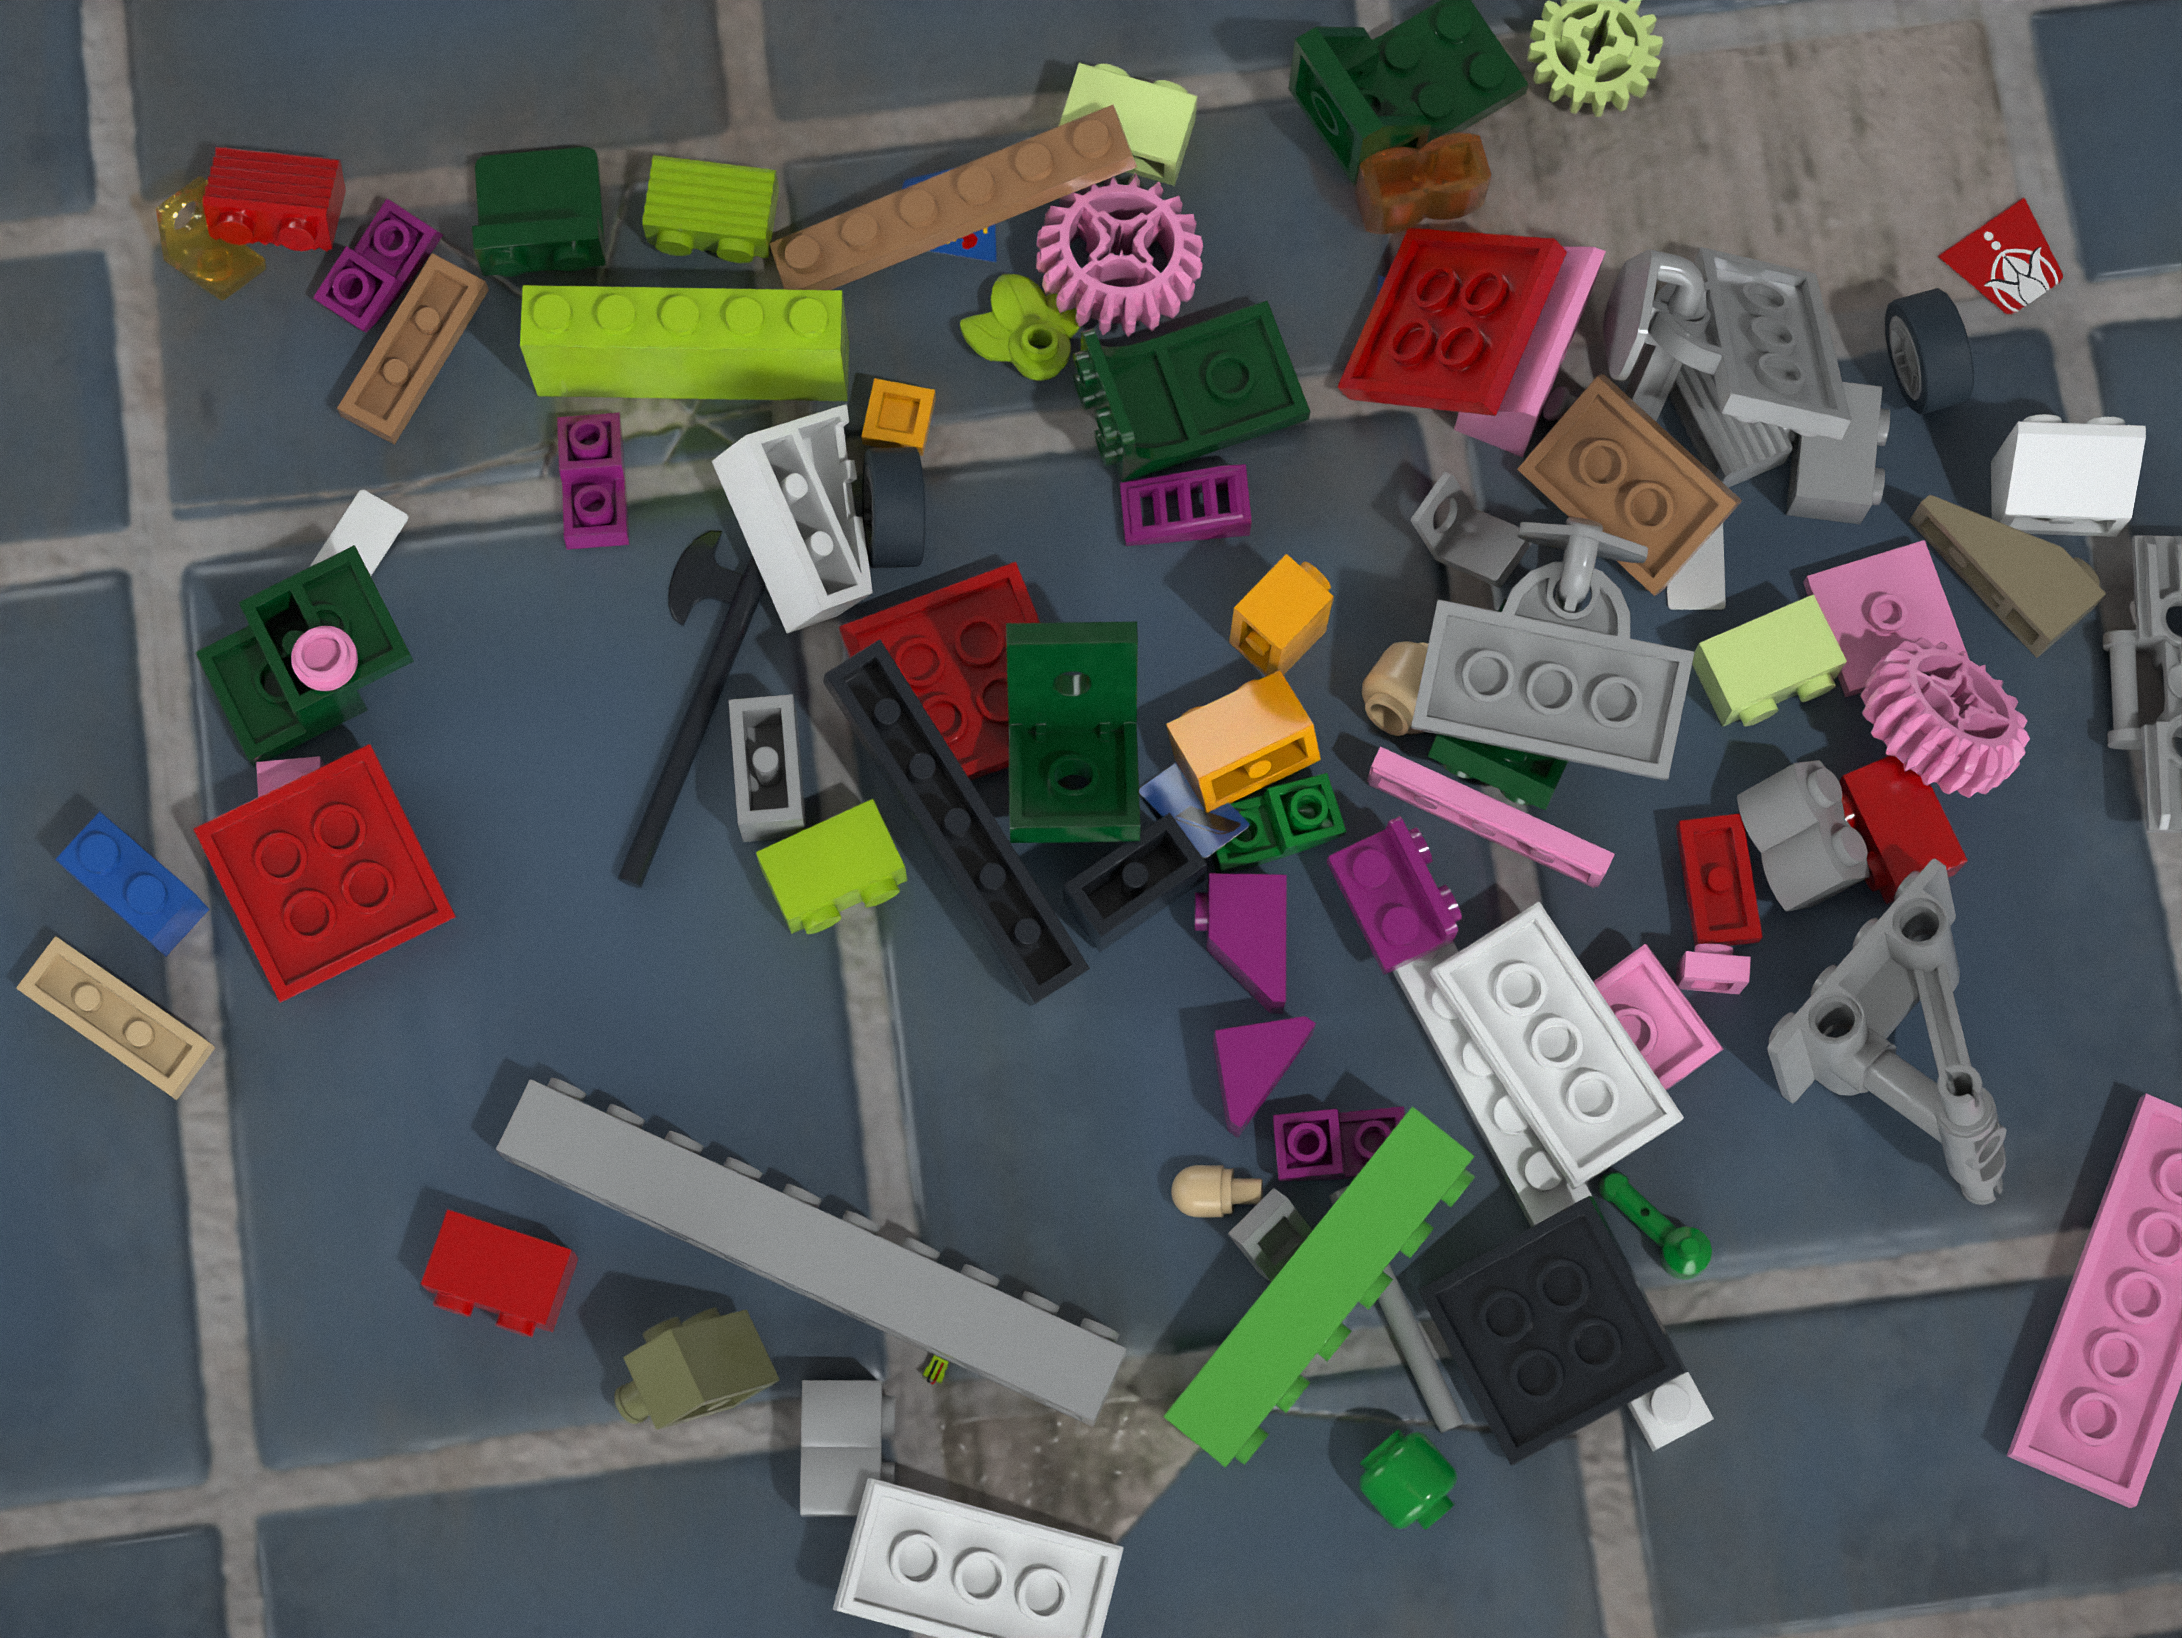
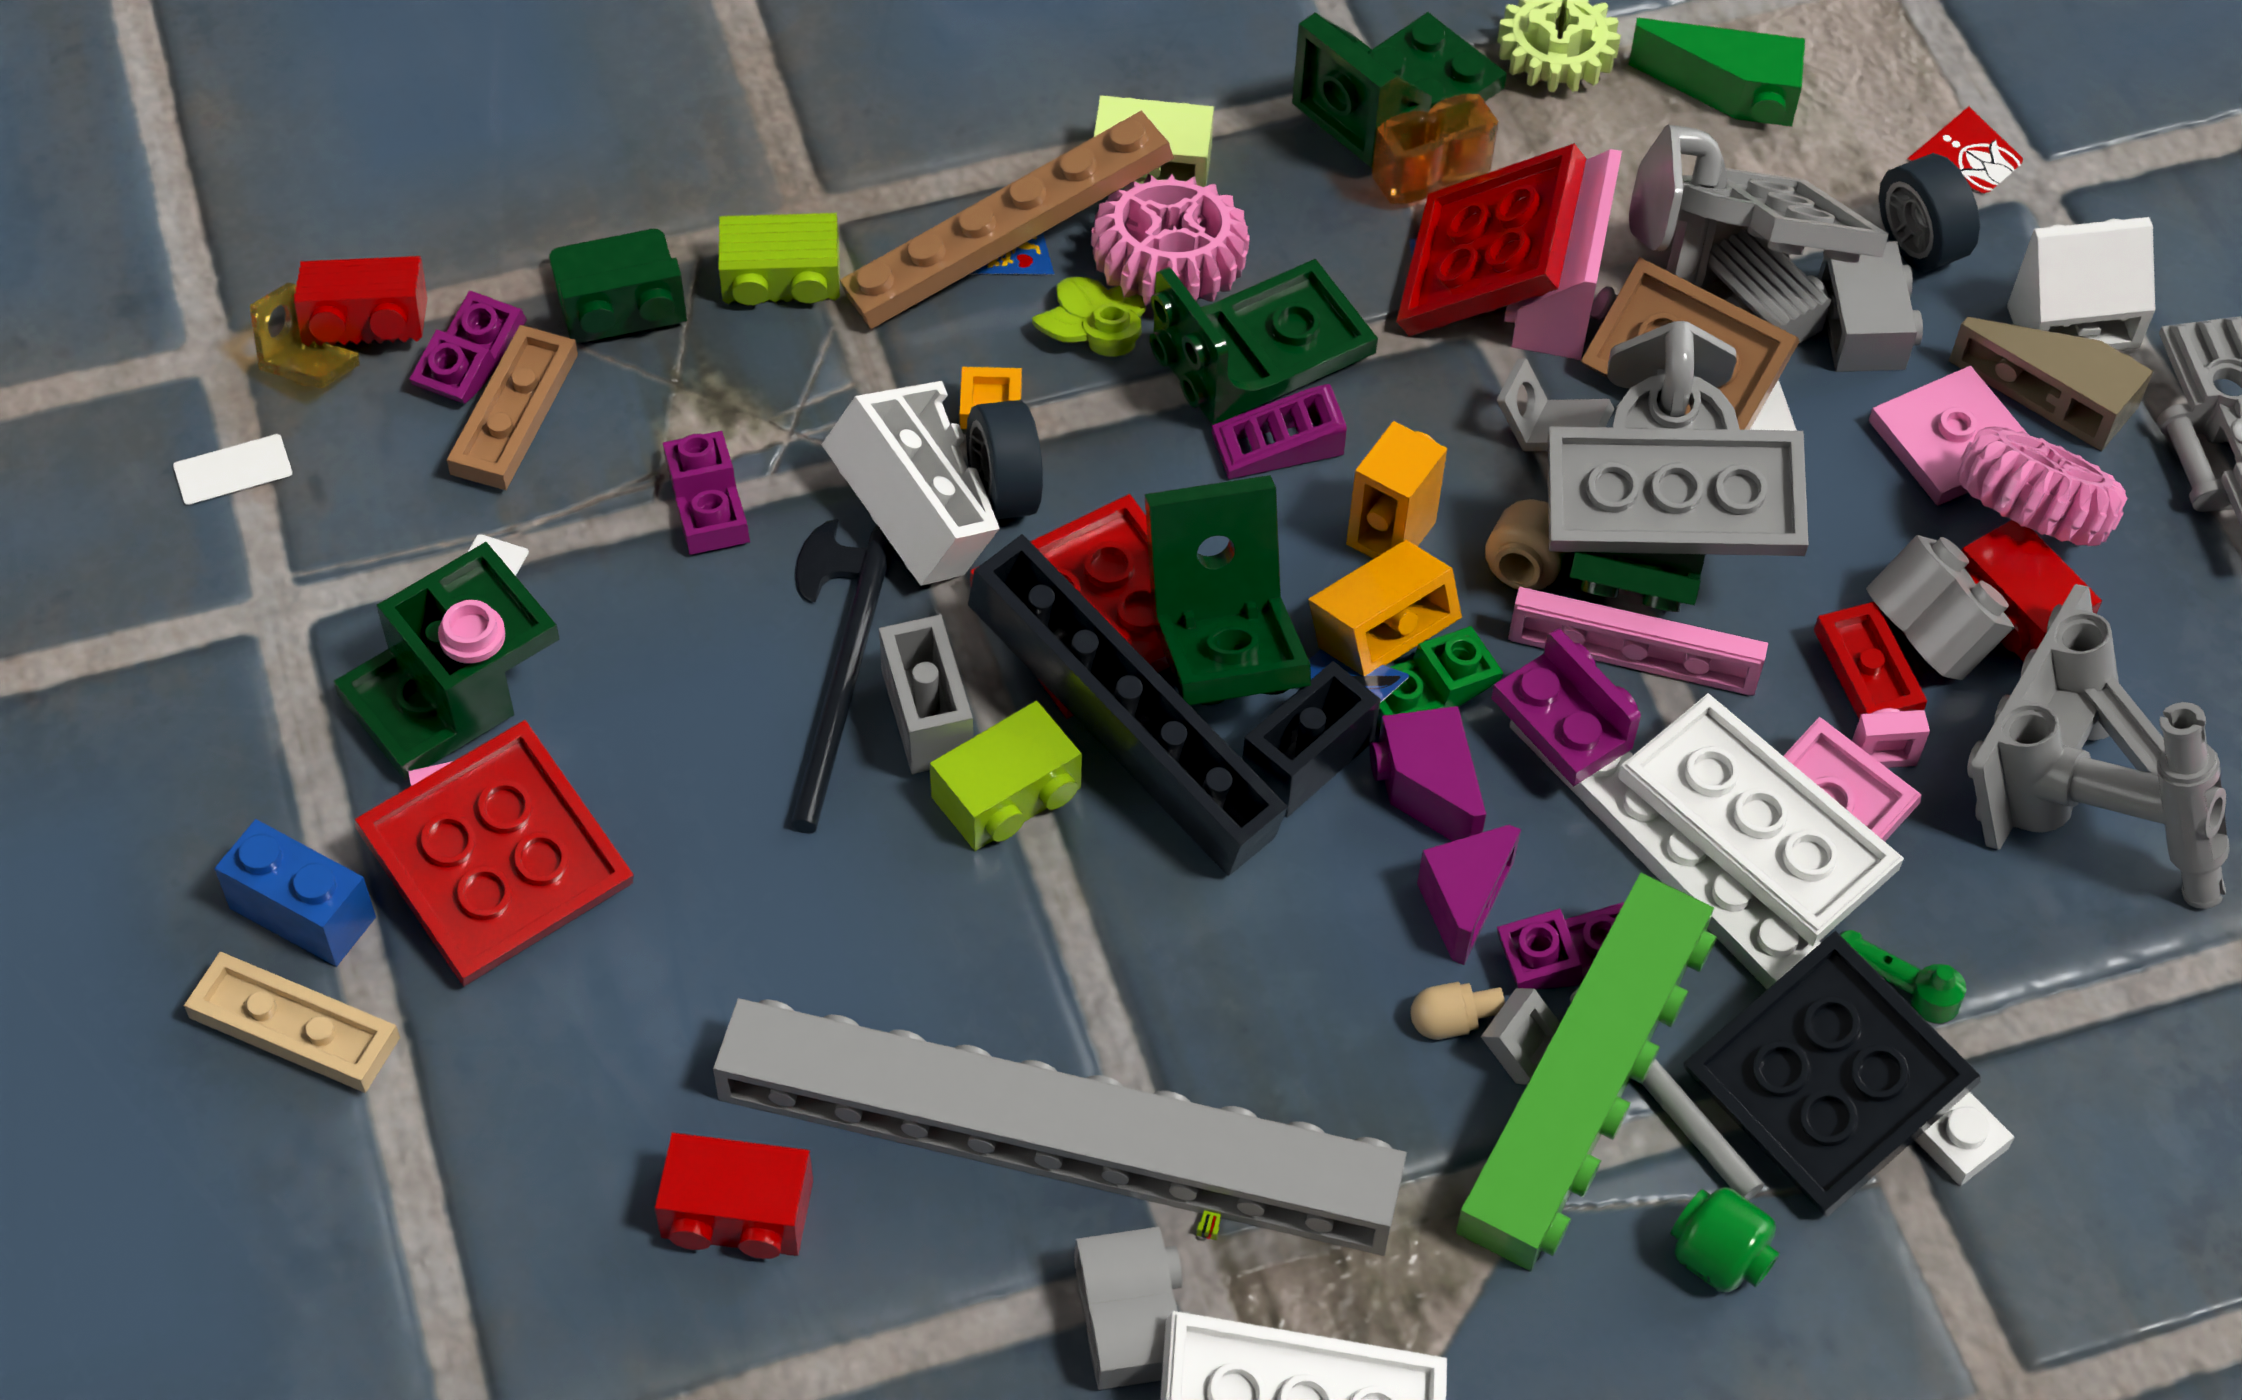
camera: 10 degrees left, 20 degrees down
lime brick [520,285,849,401] -> none
olive brick [614,1307,780,1430] -> none
yellowish green brick [1692,594,1847,727] -> none
none -> white sticker [173,434,293,505]
none -> green slope [1628,17,1805,127]

